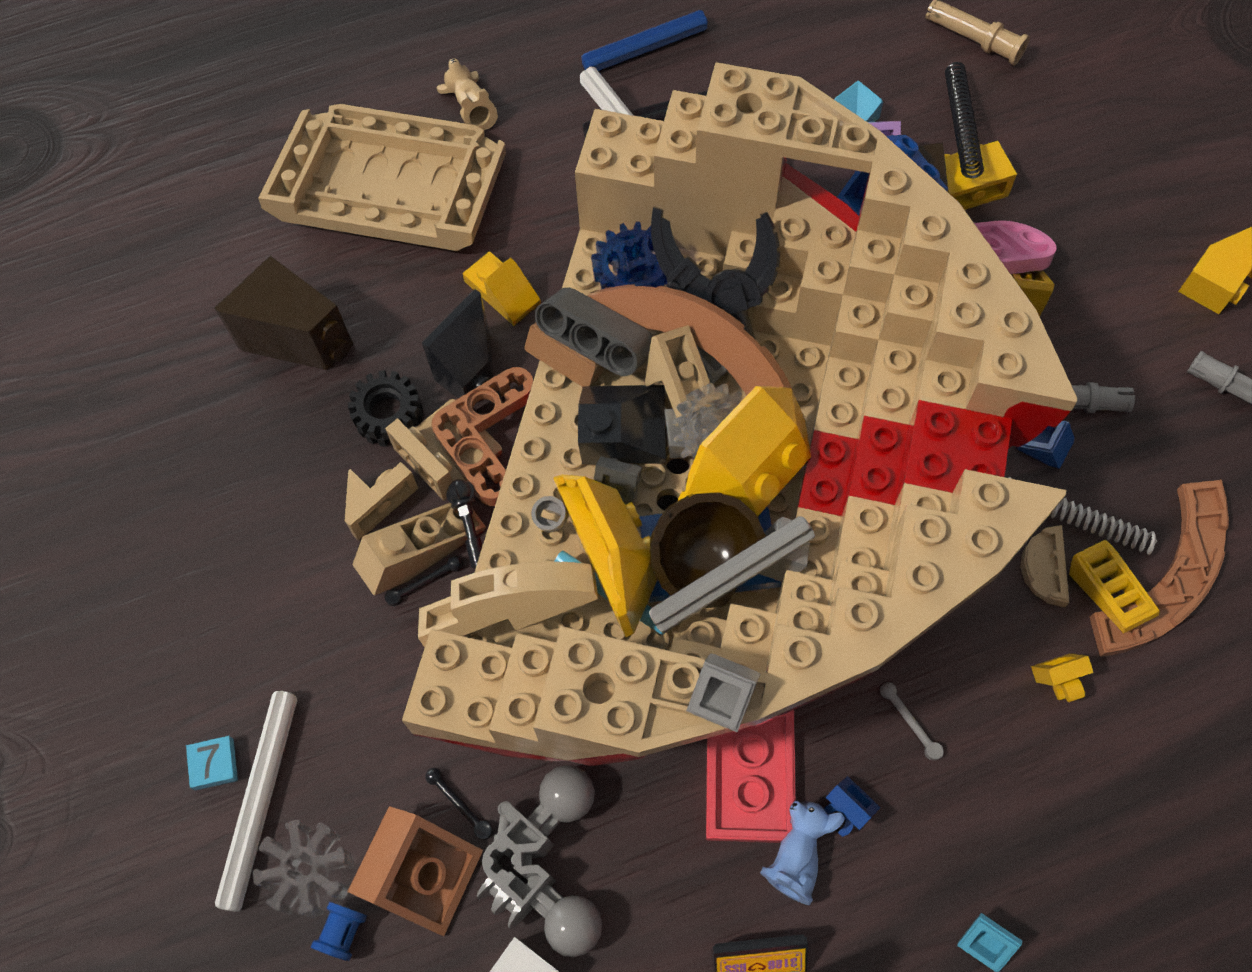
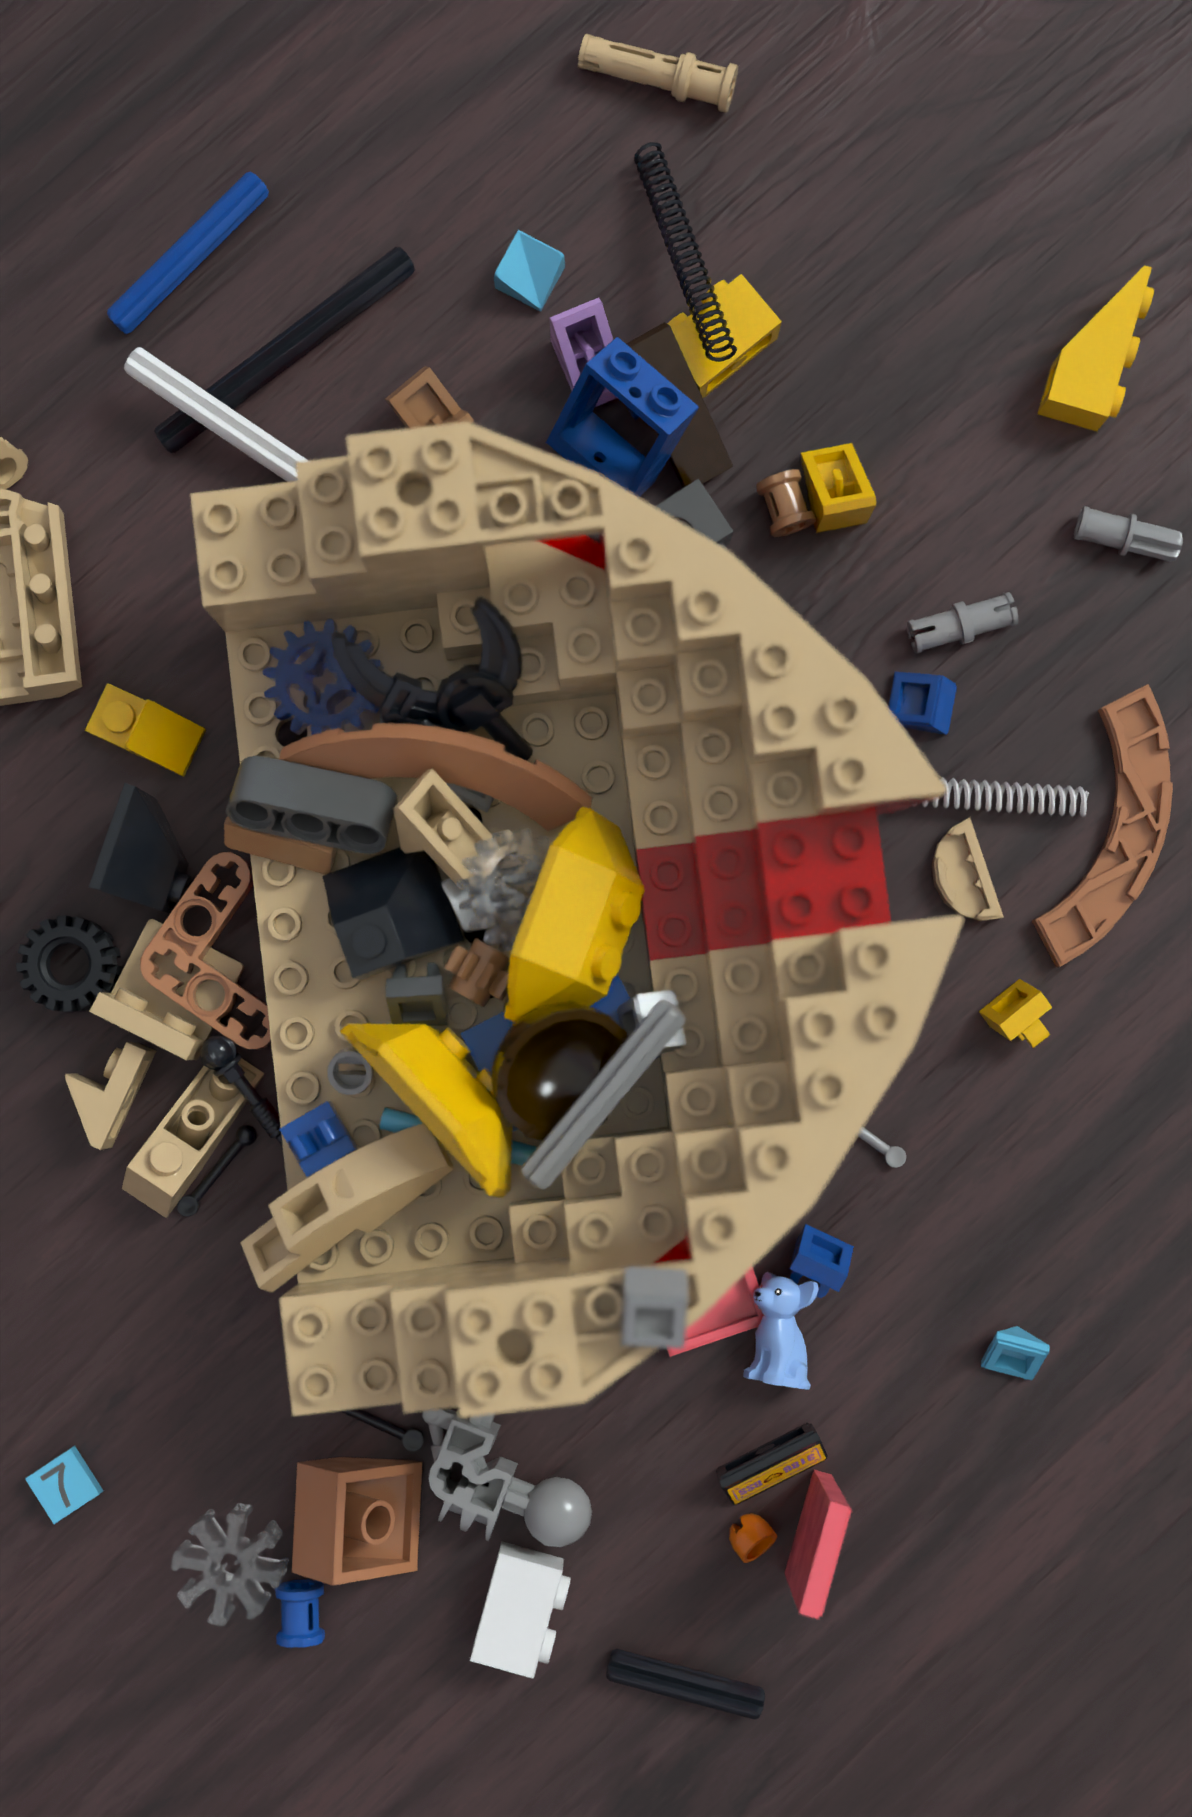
camera: 25 degrees left, 20 degrees up
white axle [215,691,297,912] -> none
bright pink tile [974,221,1056,274] -> none
yellow slope [1069,540,1160,634] -> none
none -> blue tile [280,1101,358,1177]
none -> medium nougat gear [444,938,510,1007]

